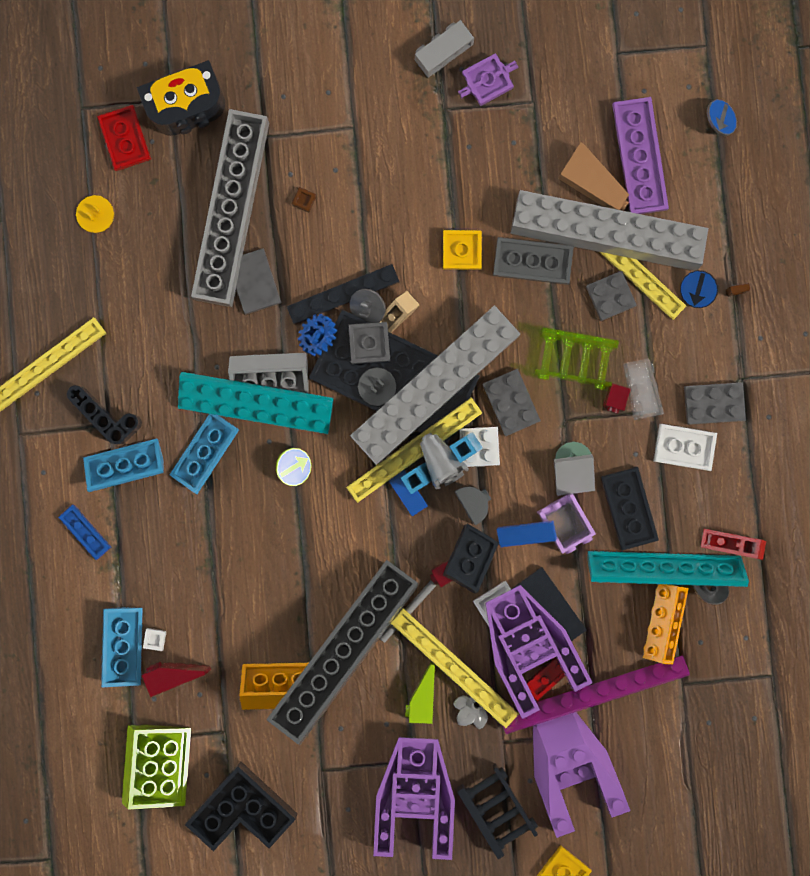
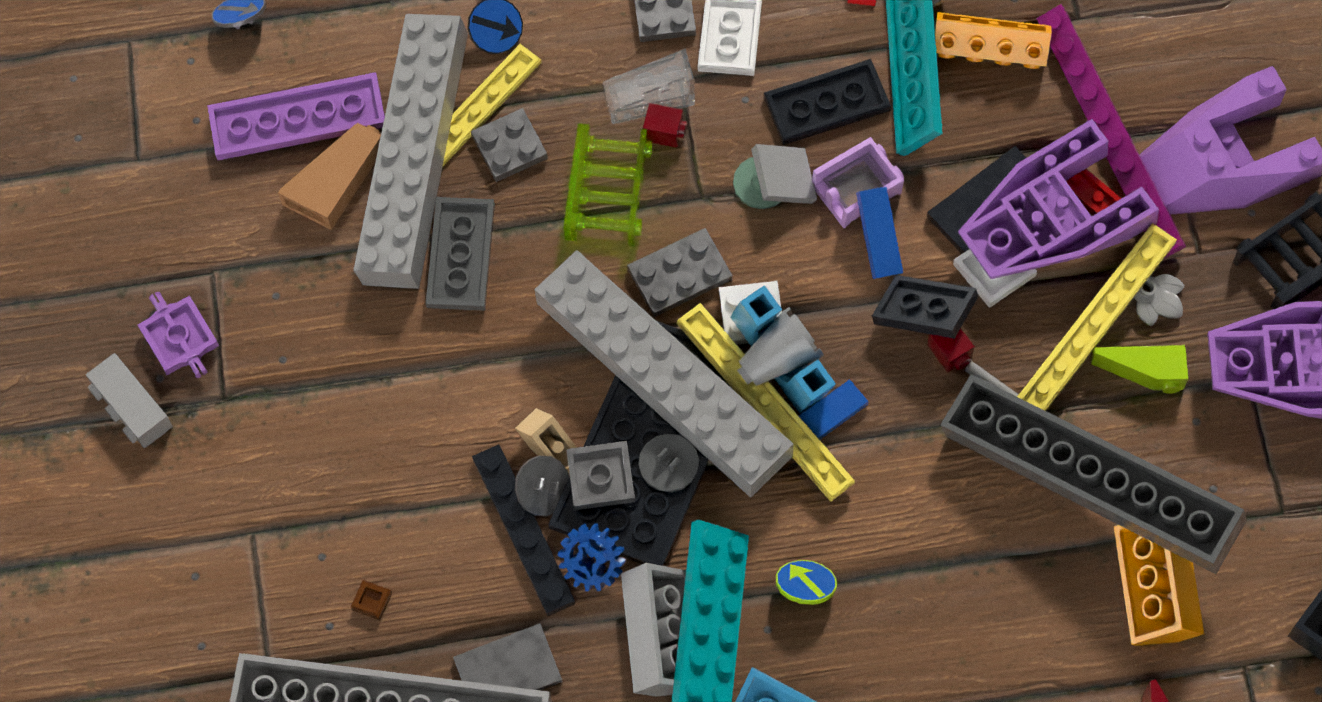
camera: 90 degrees left, 20 degrees down
yellow plate [443,230,482,270] -> none
dark grey brick [454,487,491,525] -> none

